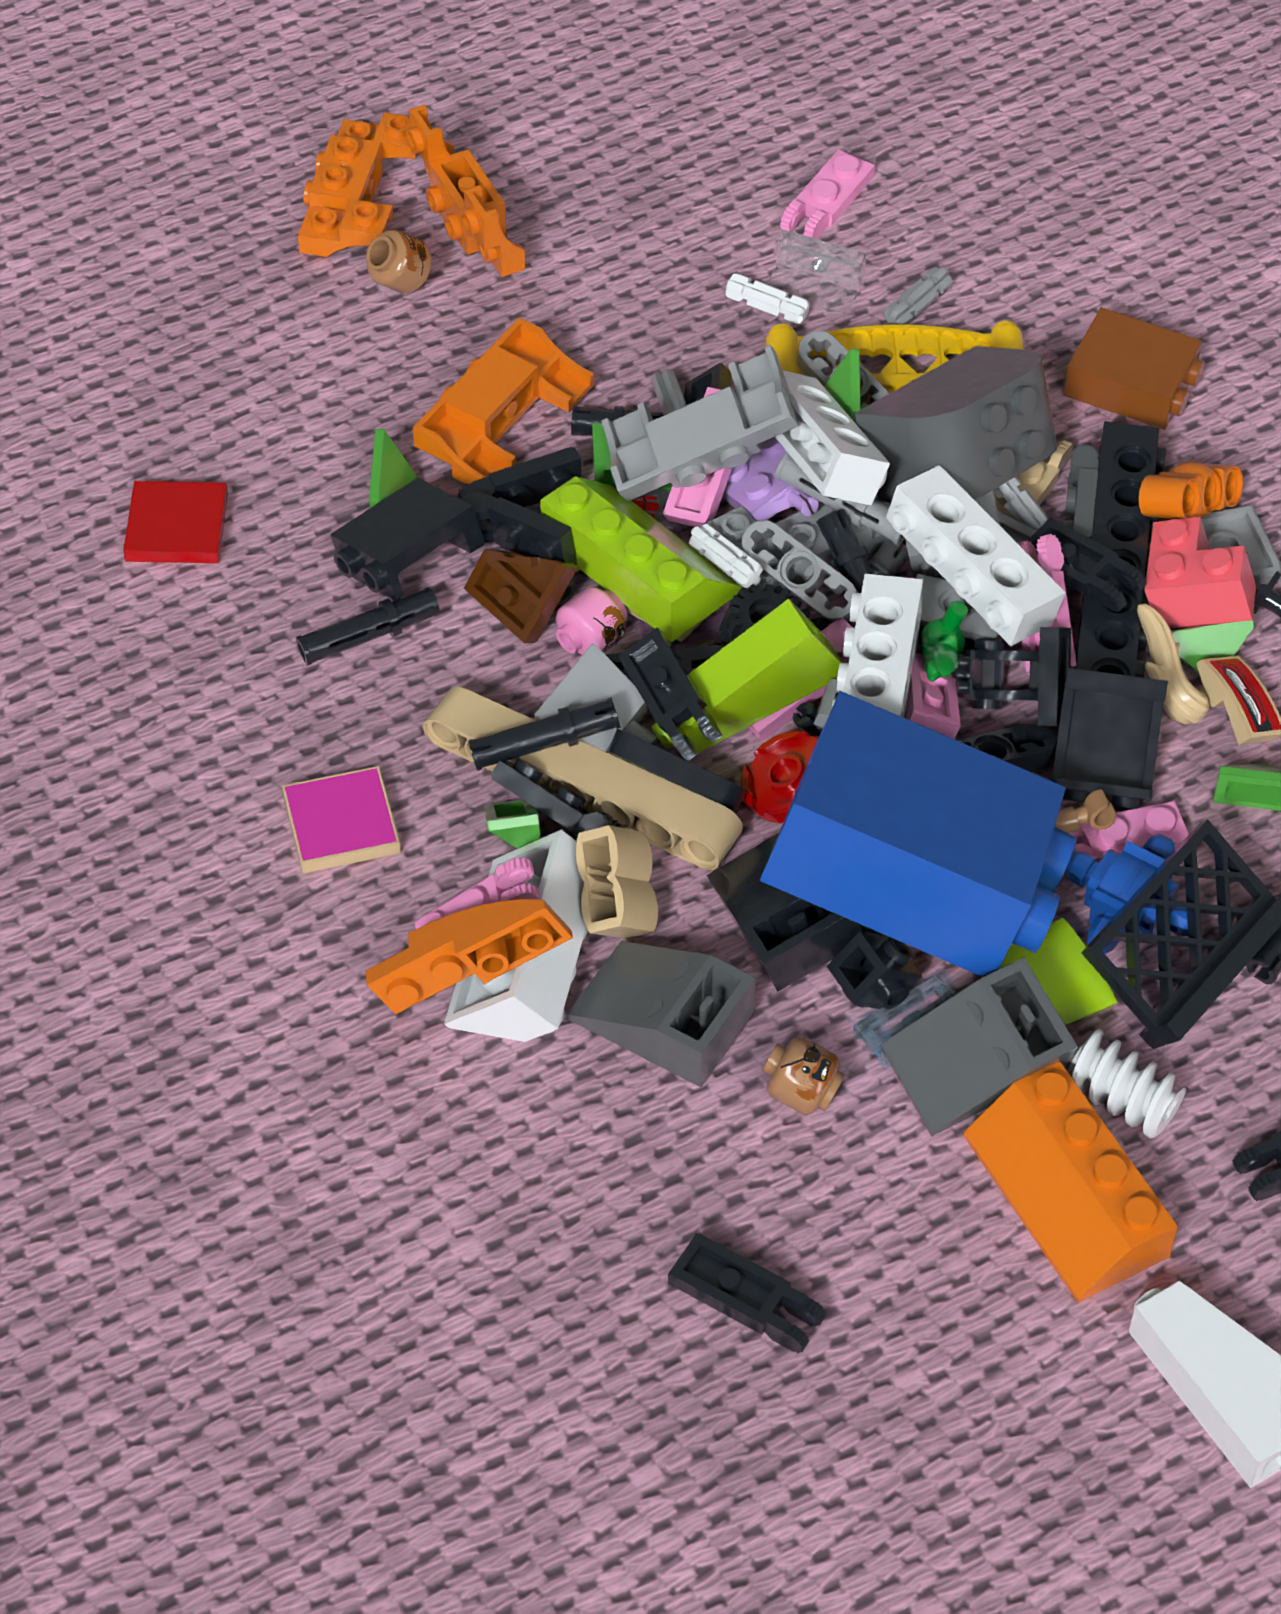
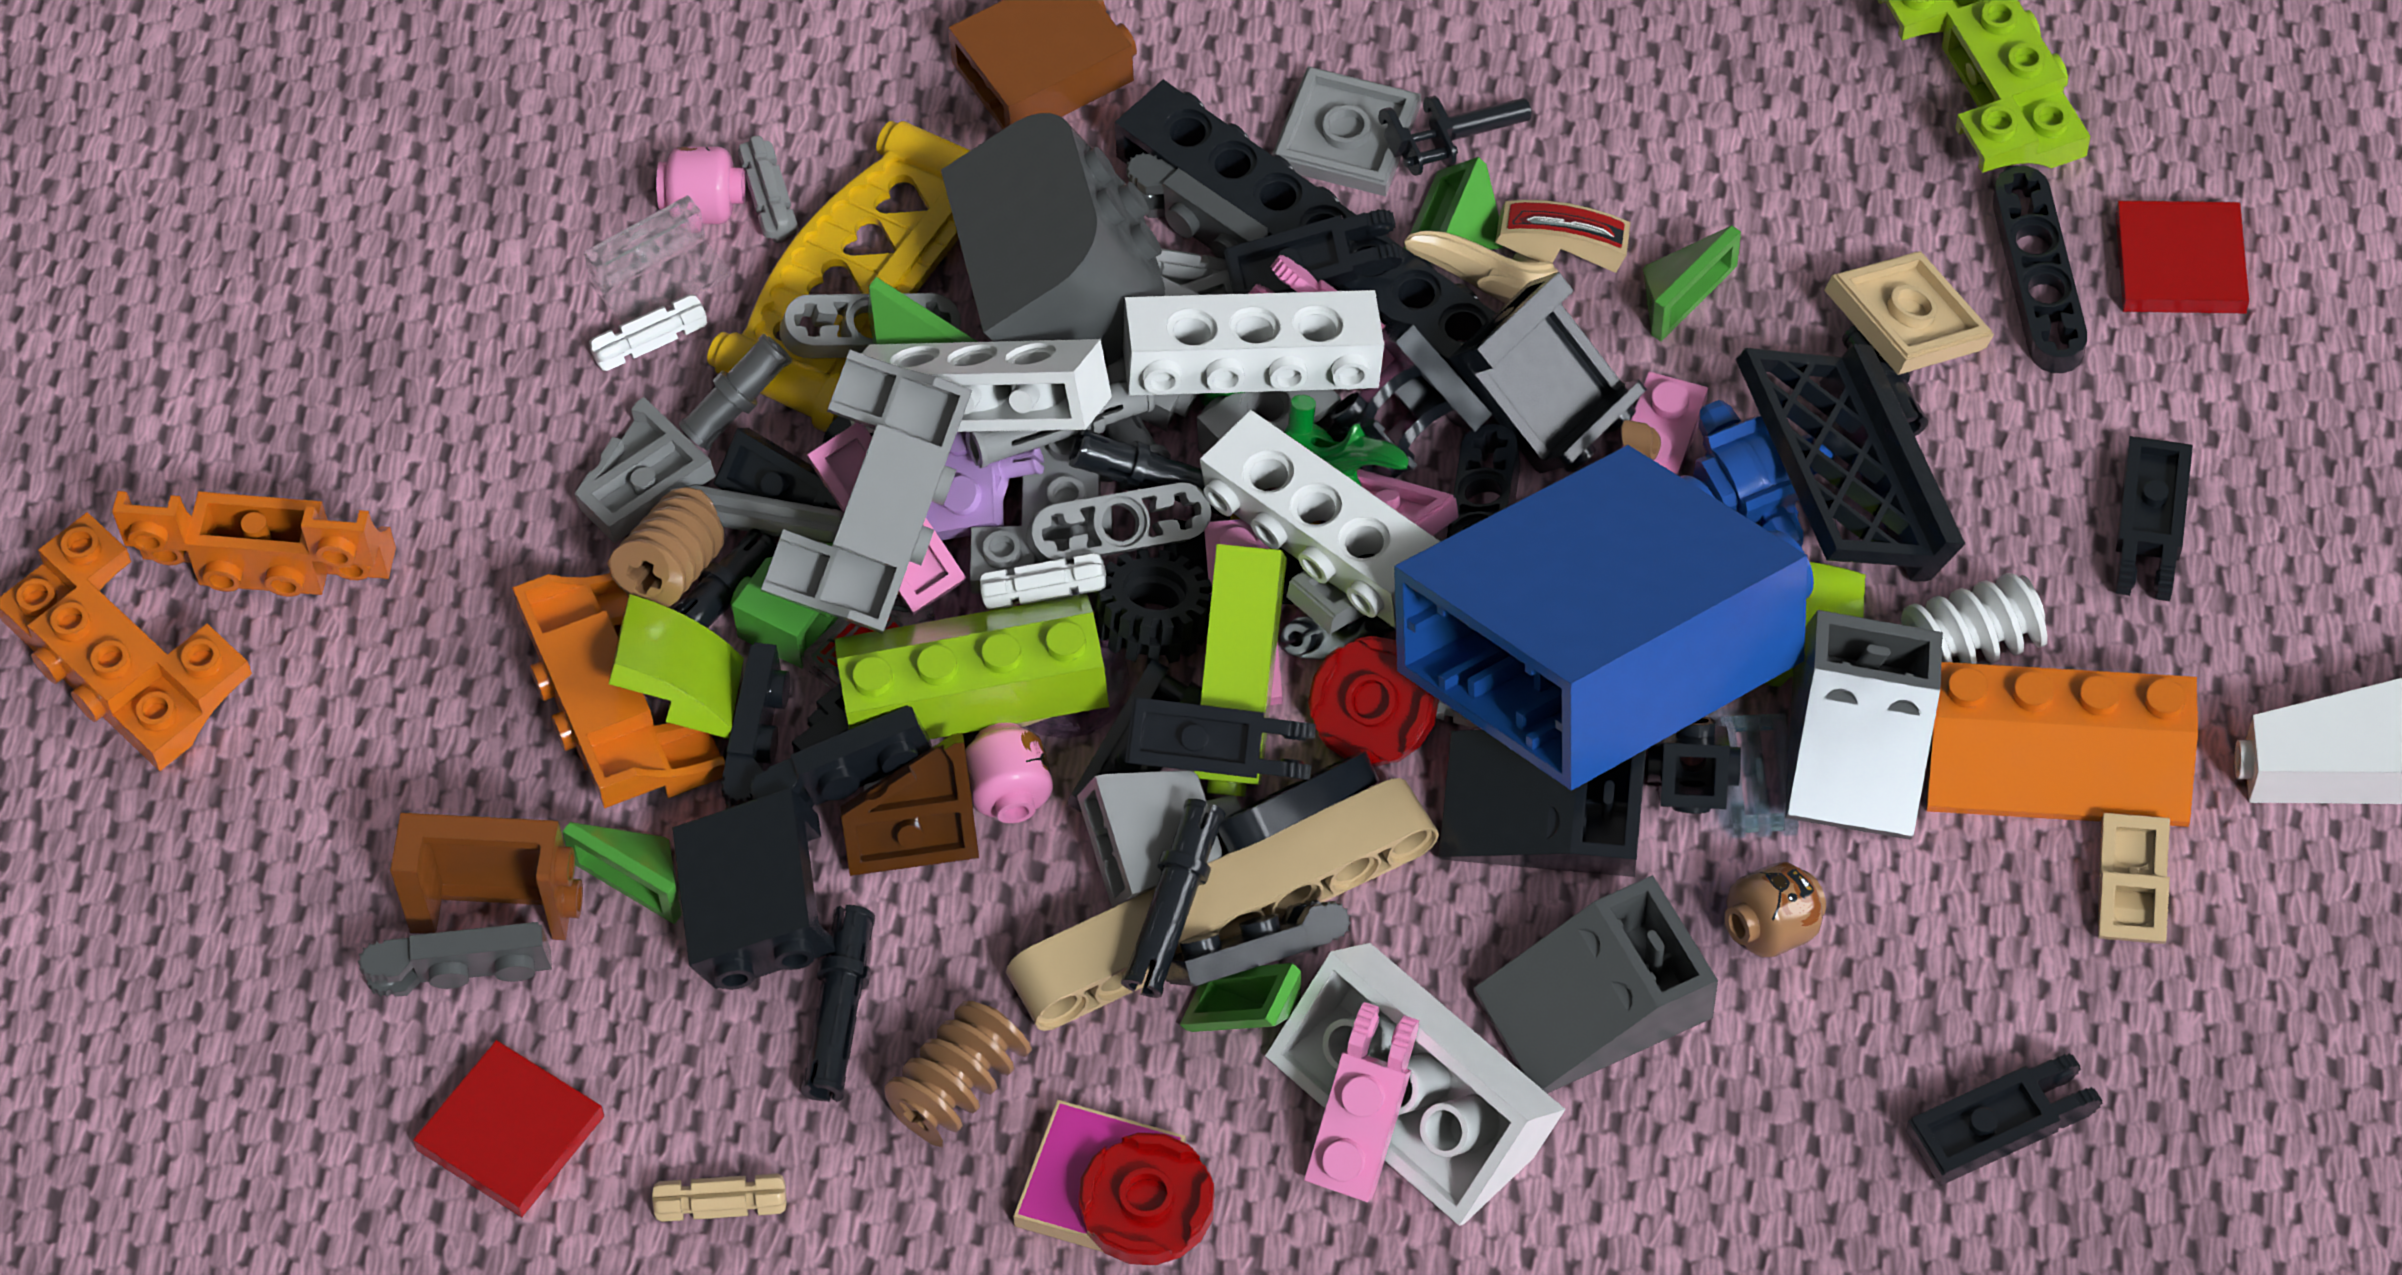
camera: 55 degrees left, 5 degrees up
orange slope [365,899,573,1014] -> none
medium nougat head [366,230,432,294] -> none
tan brick [576,825,658,938] -> none
bright pink hinge [780,150,875,242] -> none
orange piece [1138,461,1243,519] -> none
coral brick [1144,517,1256,629] -> none
none -> dark grey hinge [358,922,552,998]
none -> dark orange panel [390,813,583,940]
none -> light grey wing [574,397,716,543]
none -> medium nougat piece [607,487,724,607]
none -> lime slope [609,594,744,739]
none -> tan axle [652,1173,787,1222]
none -> bright pink head [656,147,746,224]
none -> flat silver pin [679,334,792,451]
none -> medium nougat piece [885,1001,1032,1147]
none -> red tile [1079,1132,1215,1265]
none -> tan slope [2098,813,2170,944]

